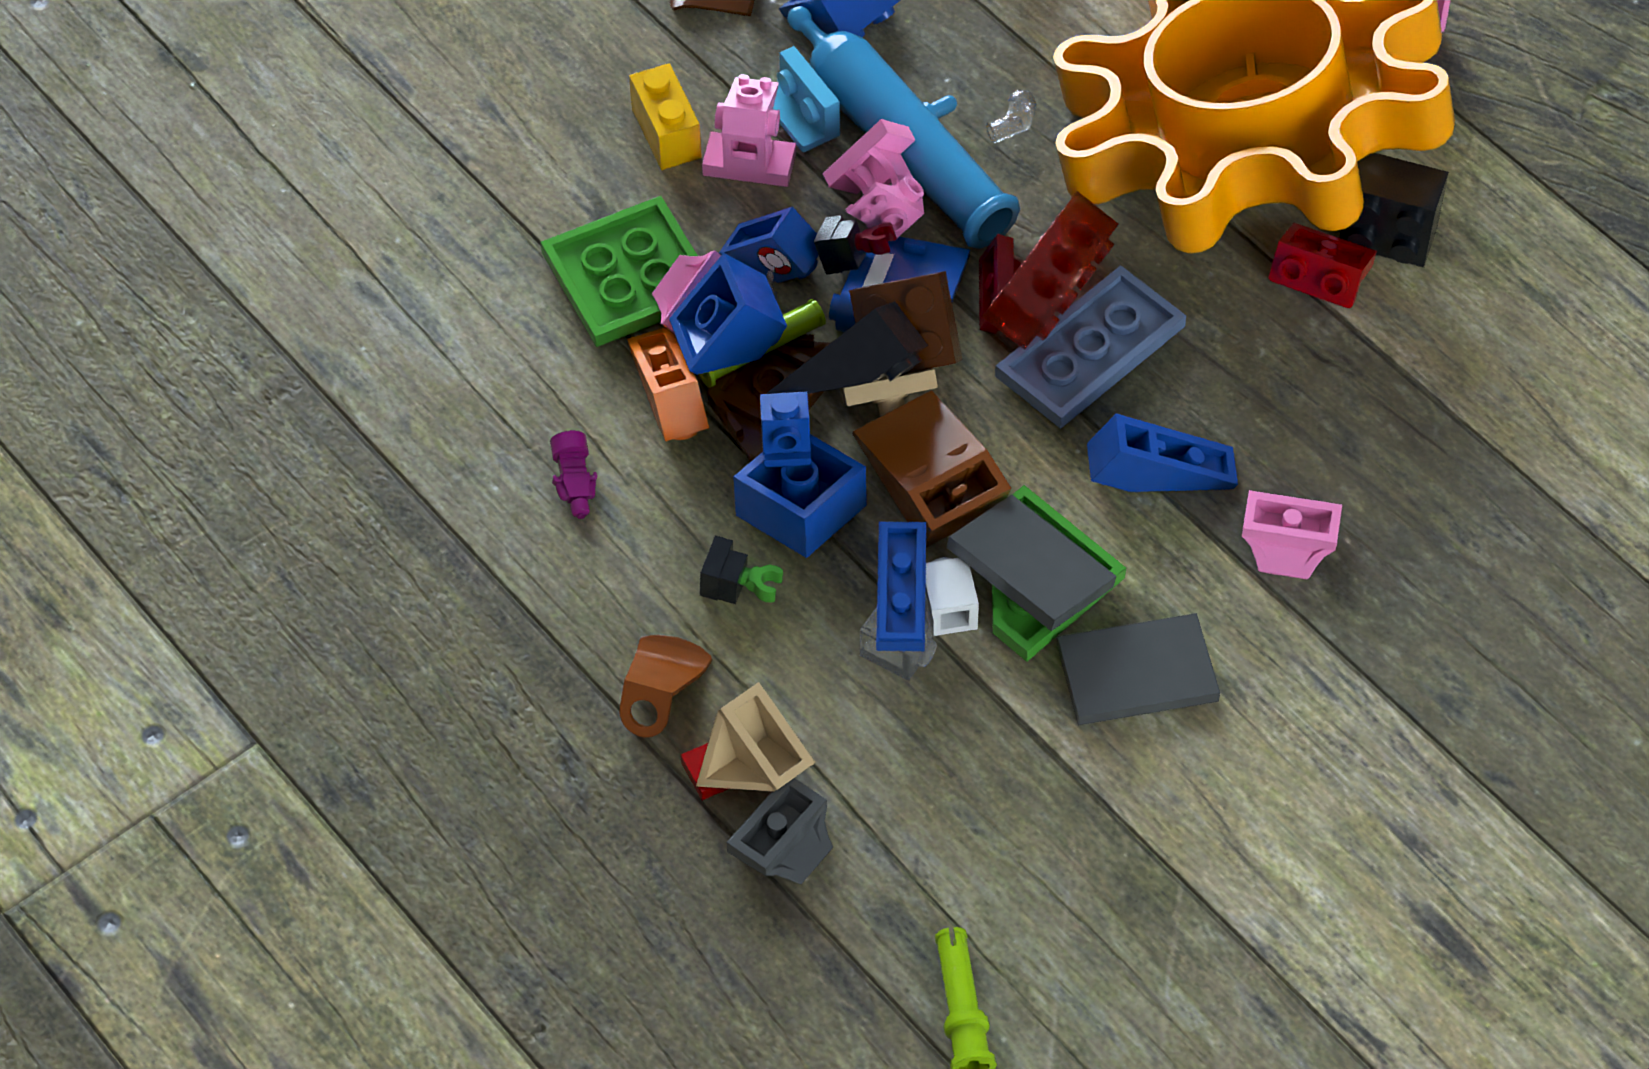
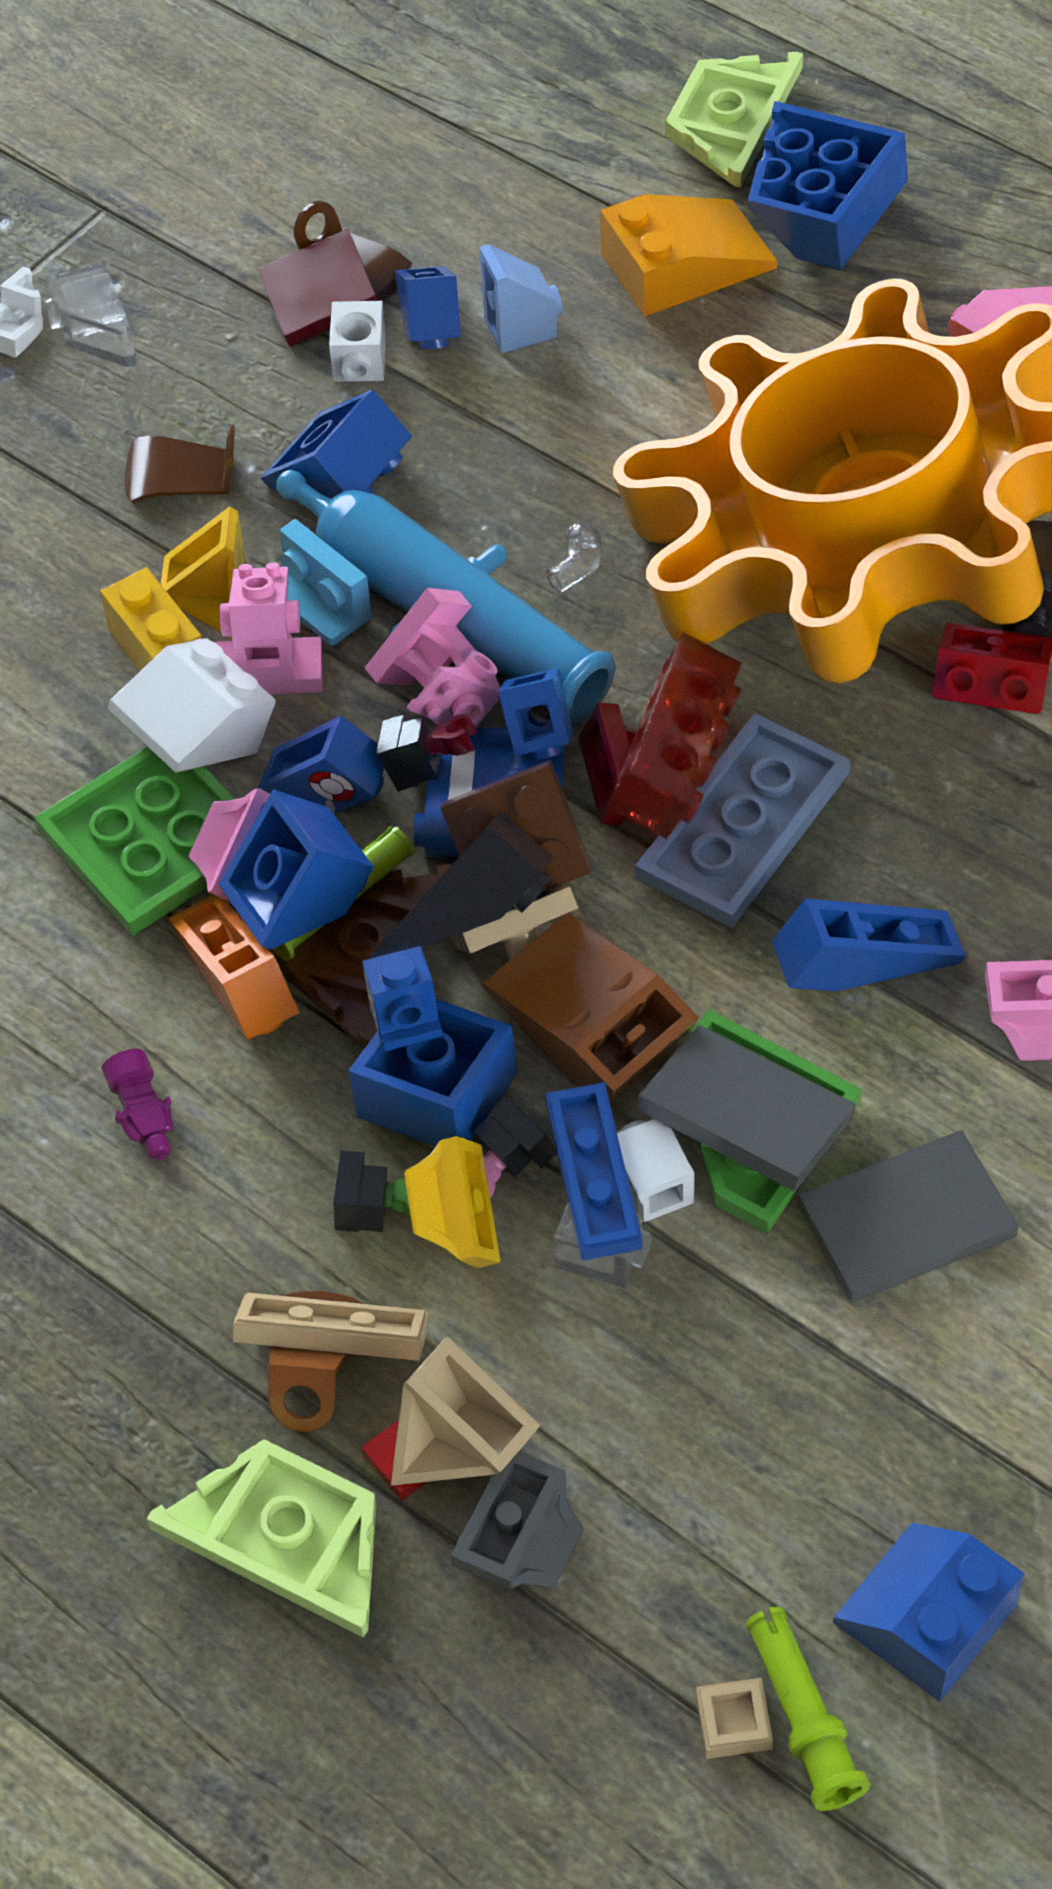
camera: 10 degrees left, 0 degrees up
none -> white slope [107,638,276,773]
none -> yellowish green wing [147,1439,376,1638]
none -> yellow slope [161,506,246,639]
none -> tan tile [233,1293,429,1361]
none -> yellow slope [404,1136,501,1268]
none -> black piece [473,1096,557,1199]
none -> blue brick [498,668,574,760]
none -> tan tile [696,1678,773,1759]
none -> blue slope [833,1523,1024,1702]

